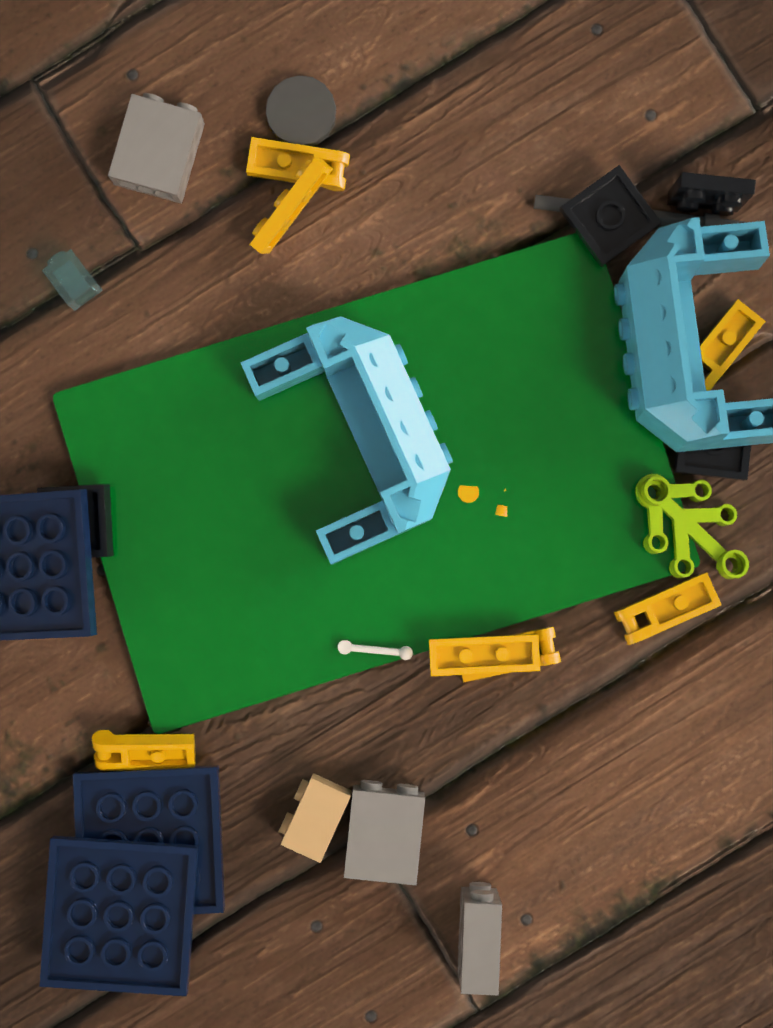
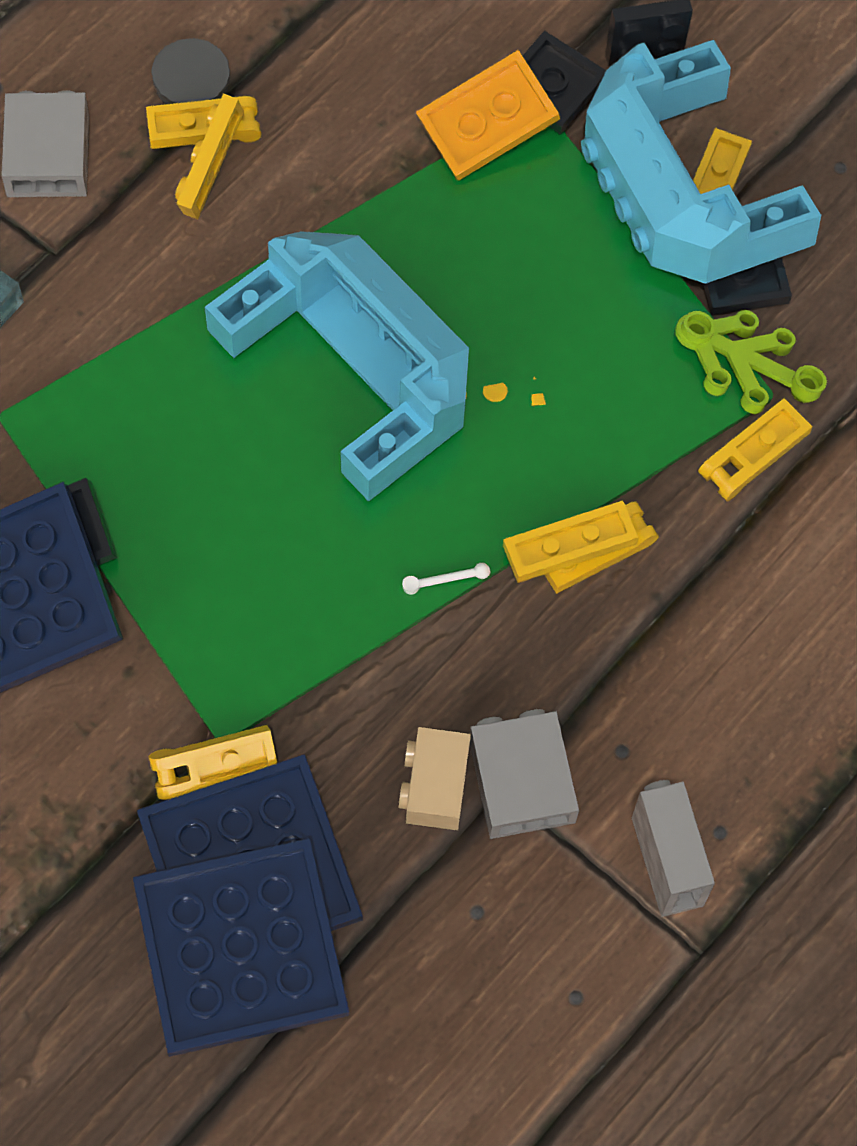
camera: 20 degrees left, 20 degrees down
none -> light orange plate [416,50,560,181]

